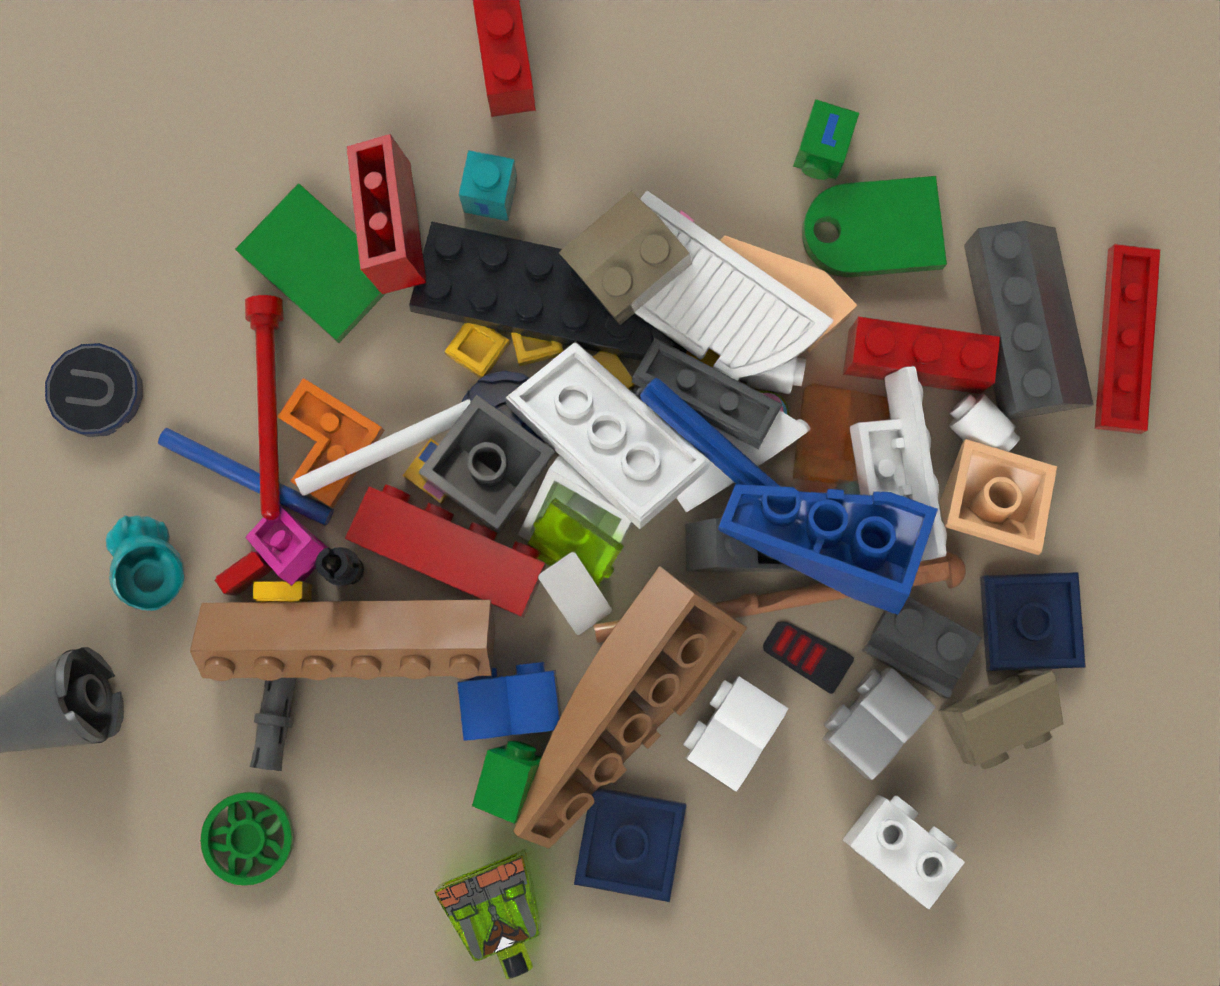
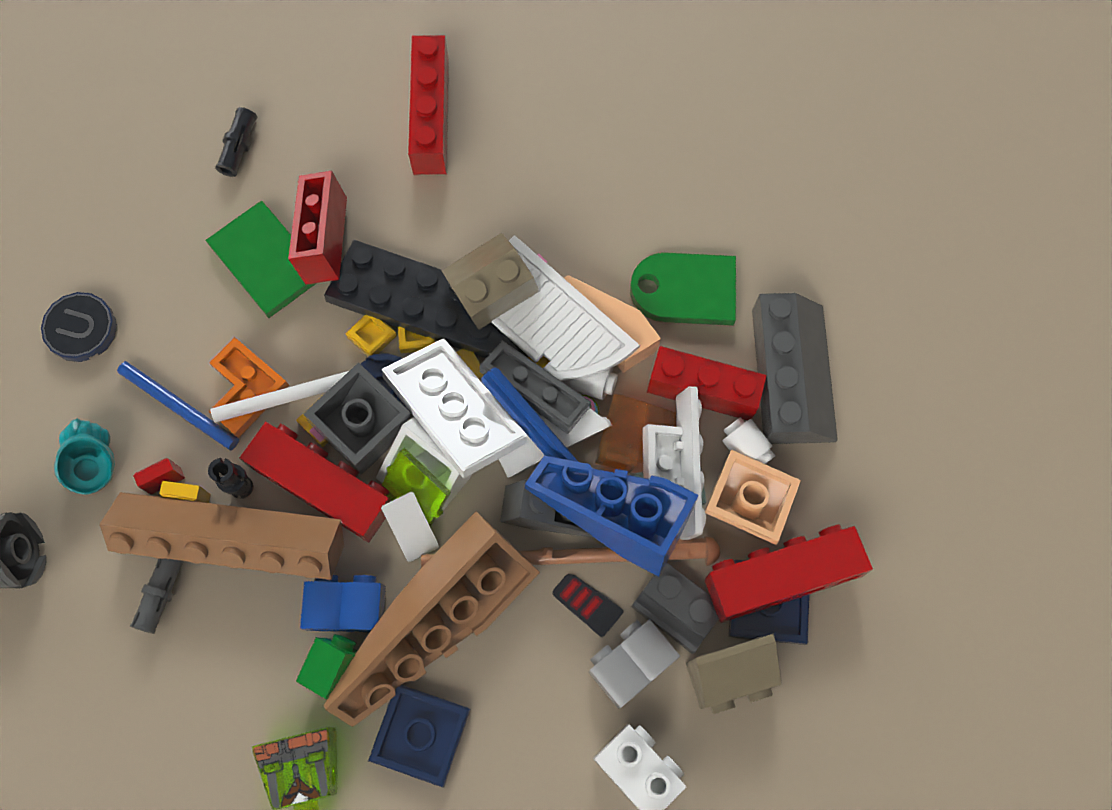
camera: 10 degrees right, 10 degrees down
green wheel [200,792,294,886] -> none
red piece [245,295,284,521] -> none
dark pink slope [245,505,328,586] -> none
teal brick [458,150,517,221] -> none
white brick [683,676,789,792] -> none
green brick [793,99,859,180] -> none
red plate [1094,244,1161,434] -> none
none -> black pin [215,107,257,177]
none -> red brick [704,524,873,623]

